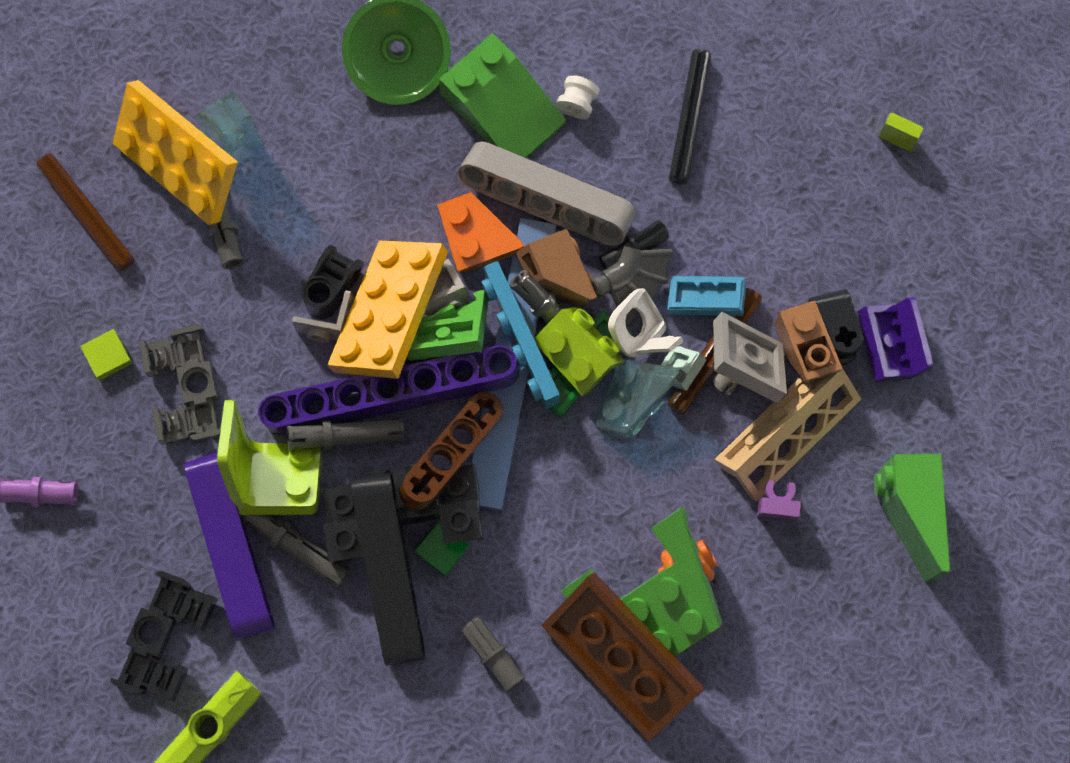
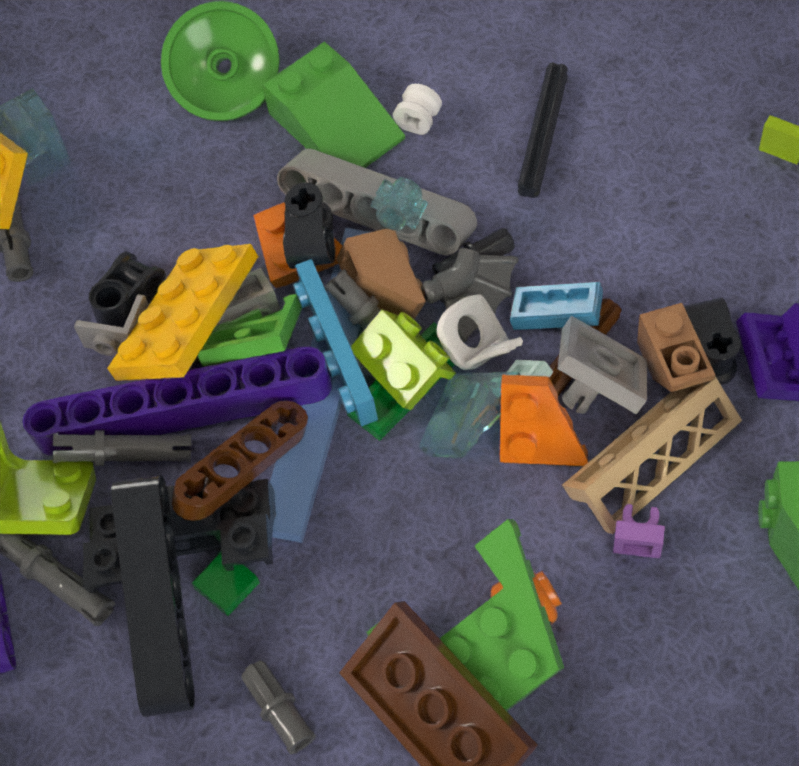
camera: 10 degrees right, 15 degrees down
none -> black piece [283,182,335,269]
none -> clear light blue gear [371,177,428,231]
none -> orange wing [500,375,588,466]

